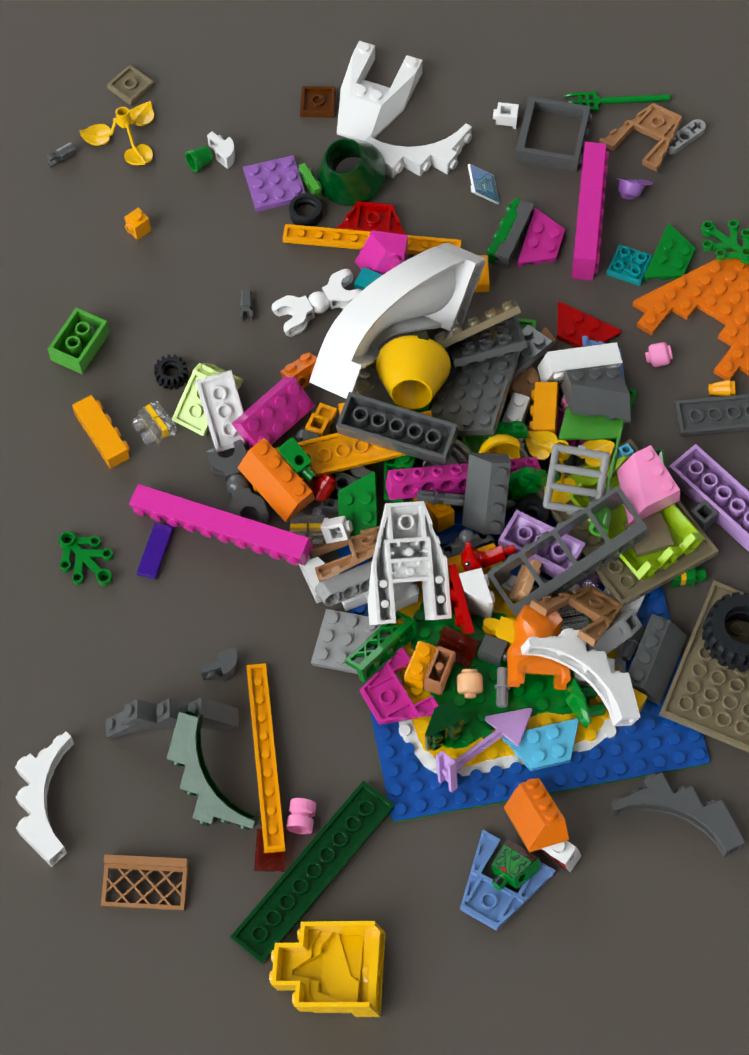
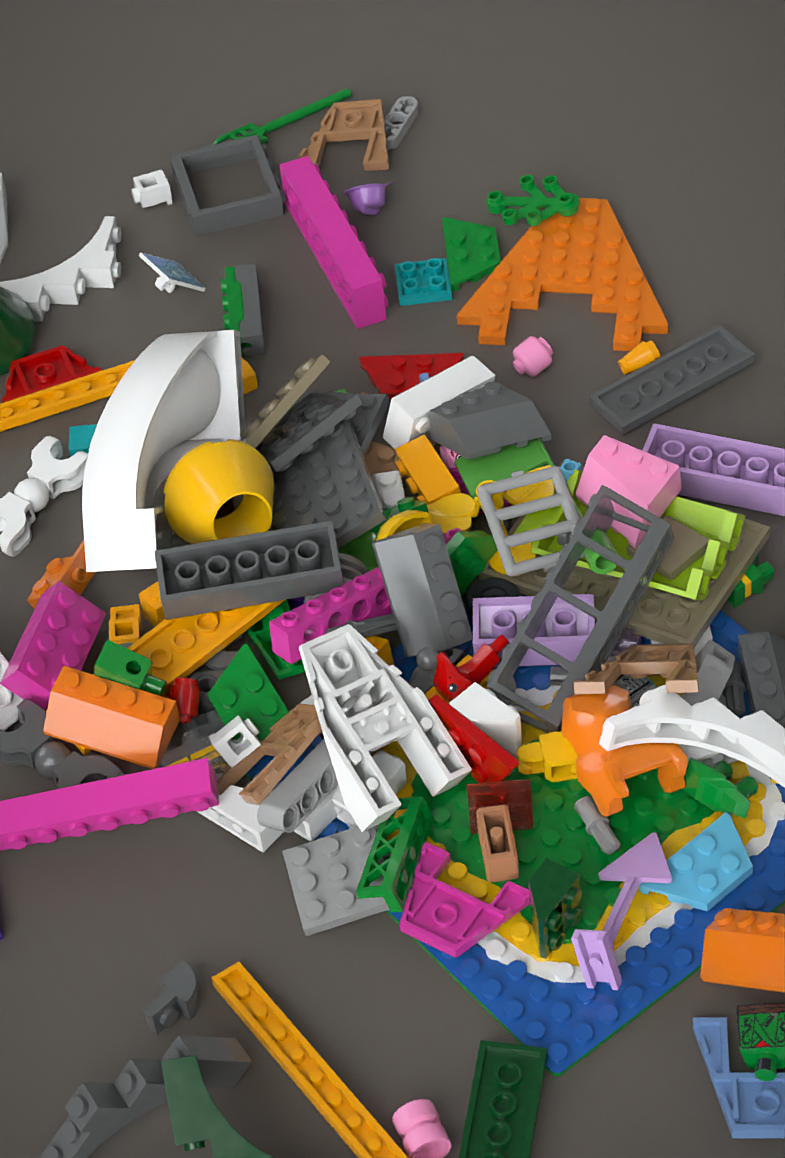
camera: 25 degrees left, 15 degrees down
dark pink wedge [355,230,408,275] -> none
light orange brick [404,641,436,690] -> none
light nougat head [457,669,483,699] -> none
dark grey brick [478,634,508,667] -> none
light nougat plate [508,559,542,601] -> none
dark pink wing [517,208,565,267] -> none
dark grey brick [690,500,718,532] -> none

